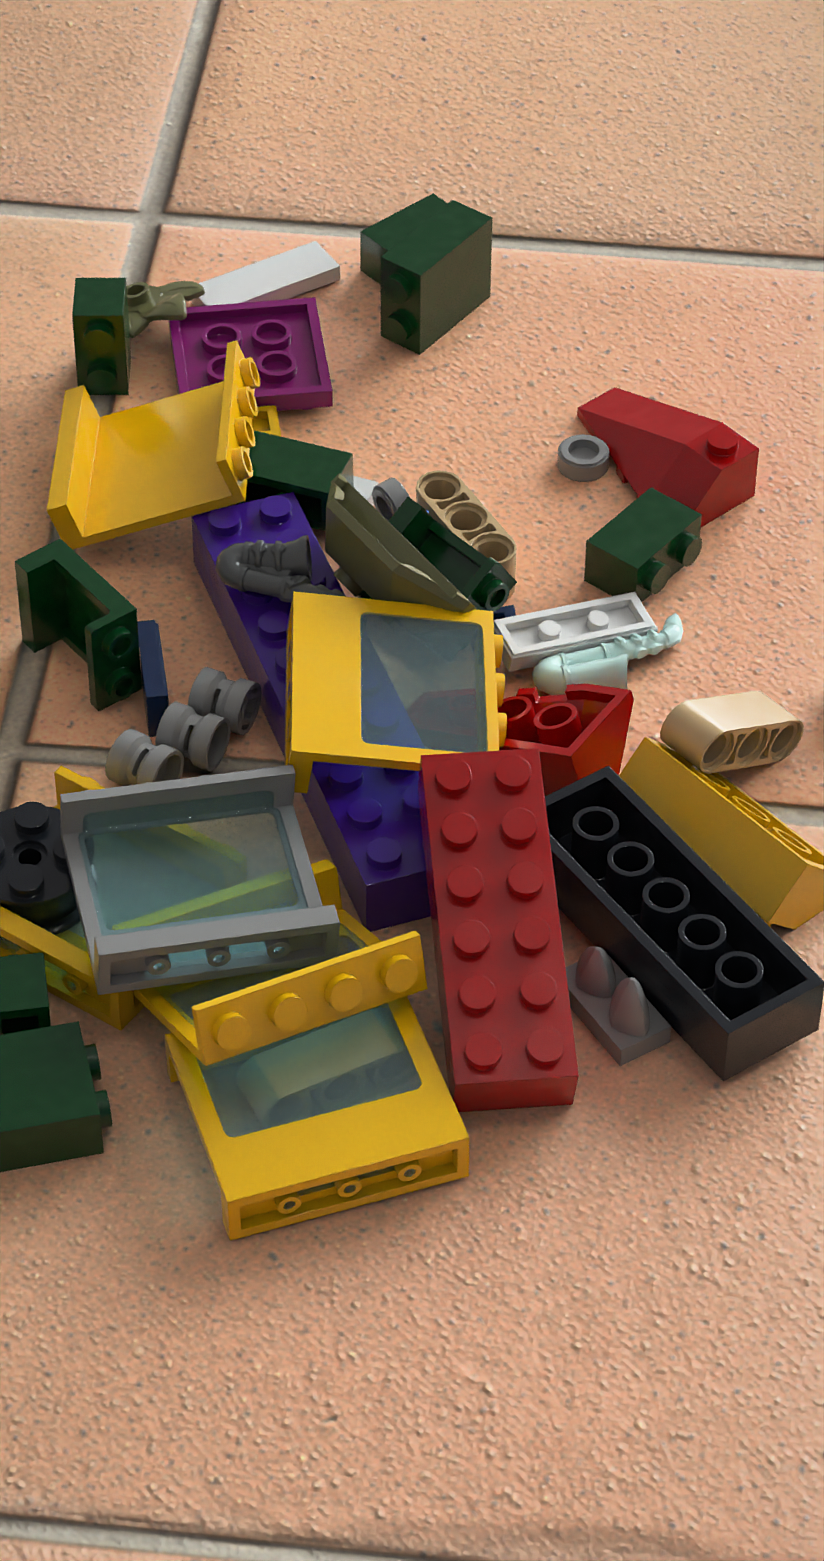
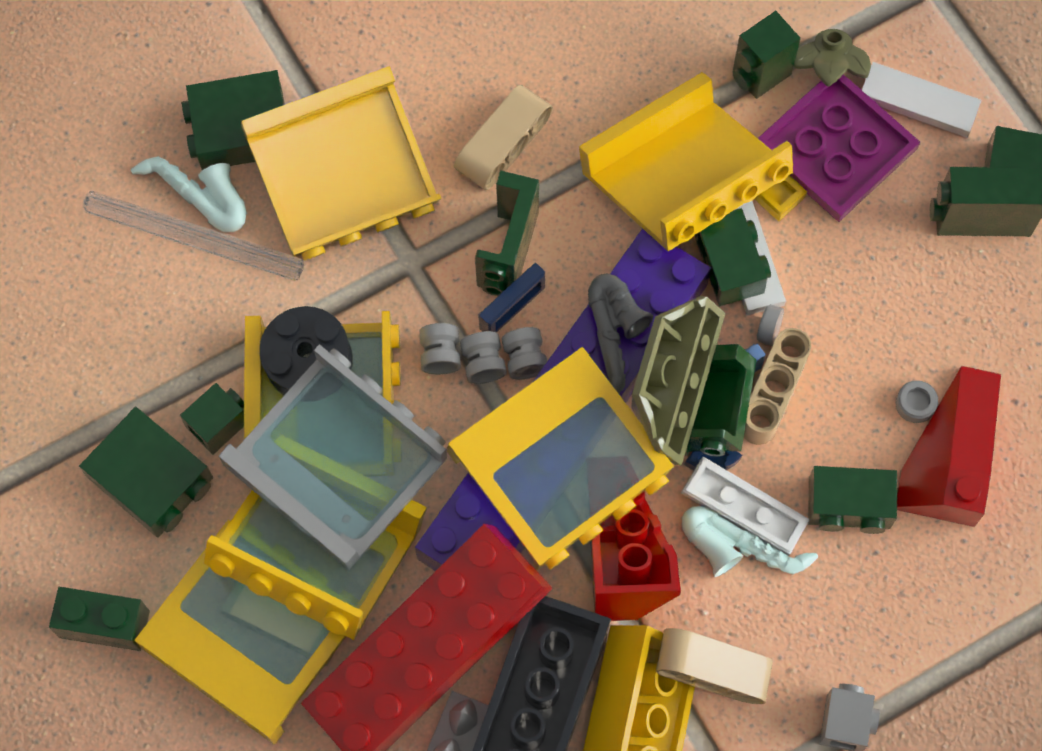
camera: 55 degrees right, 25 degrees up
none -> dark green brick [49,586,150,651]

